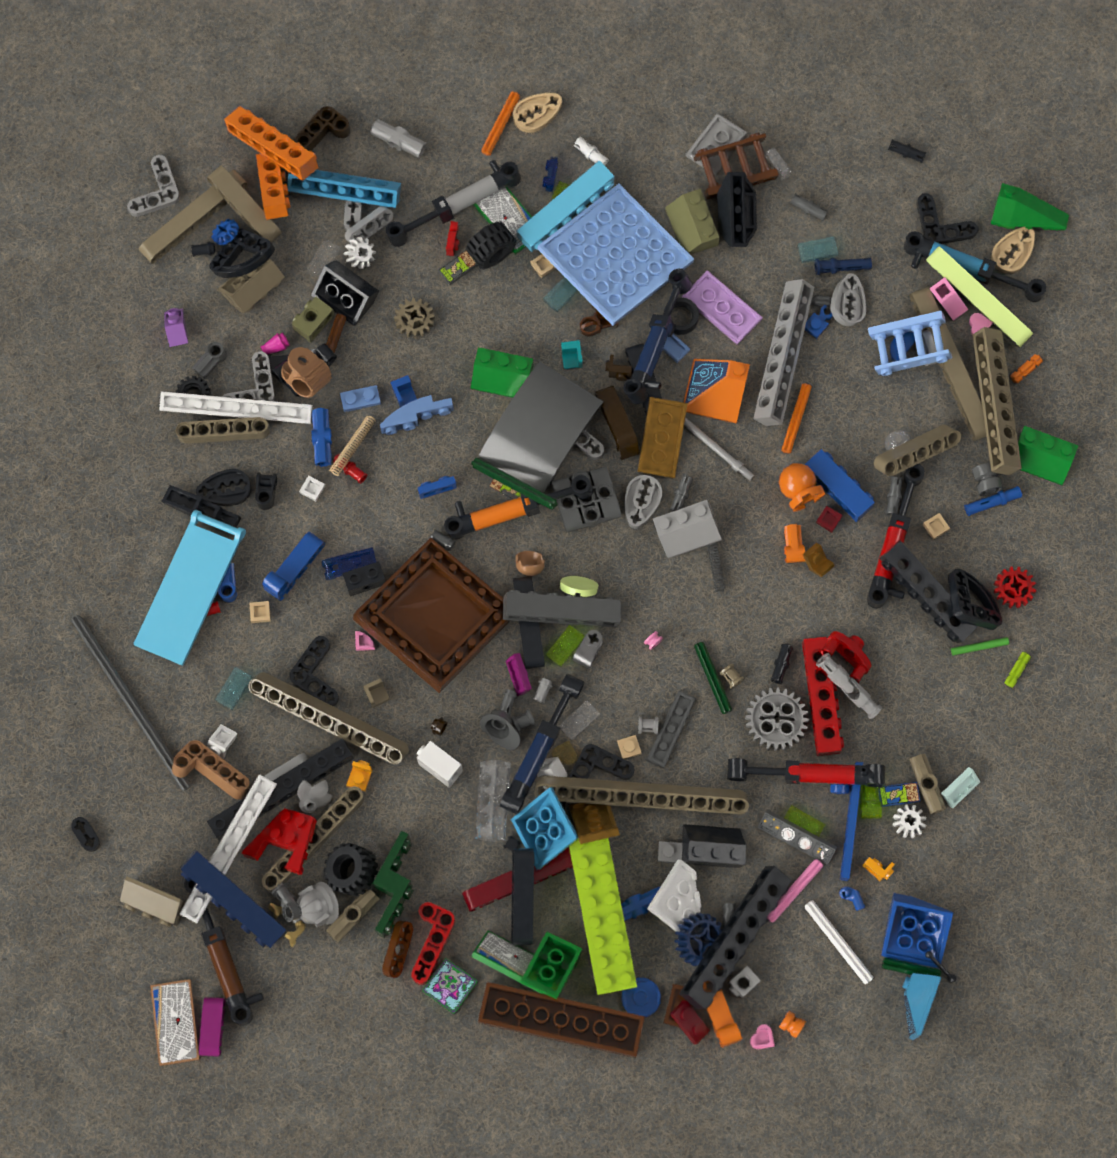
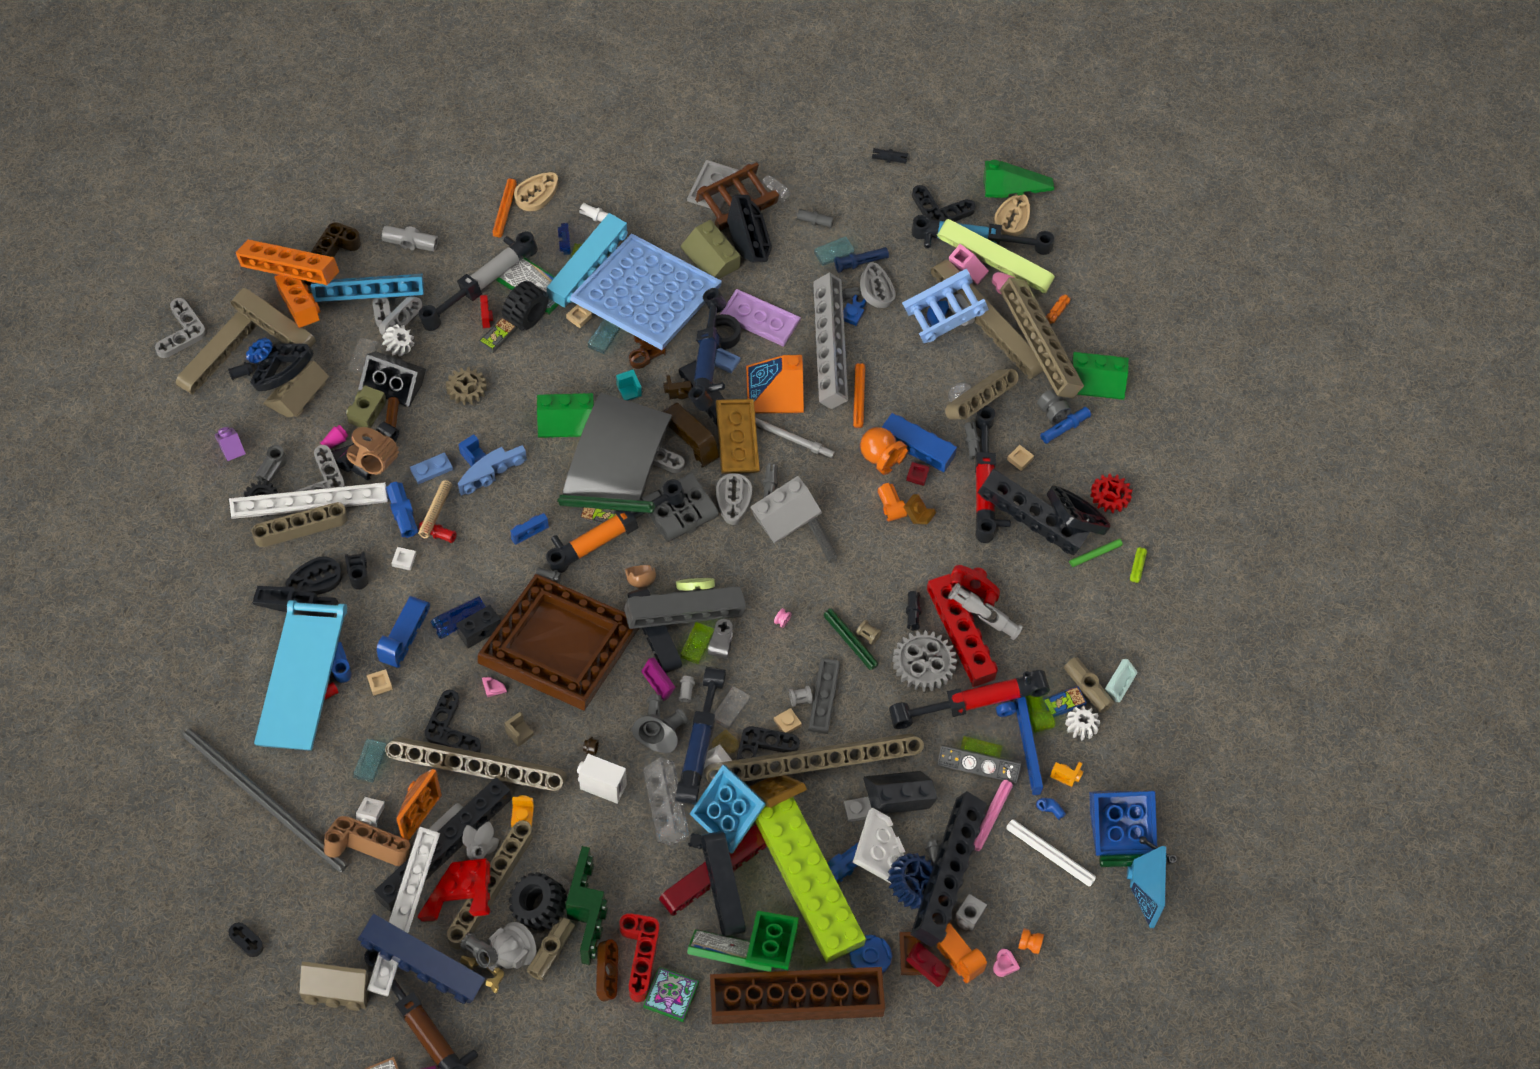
camera: 20 degrees left, 15 degrees down
none -> orange slope [396,769,442,841]

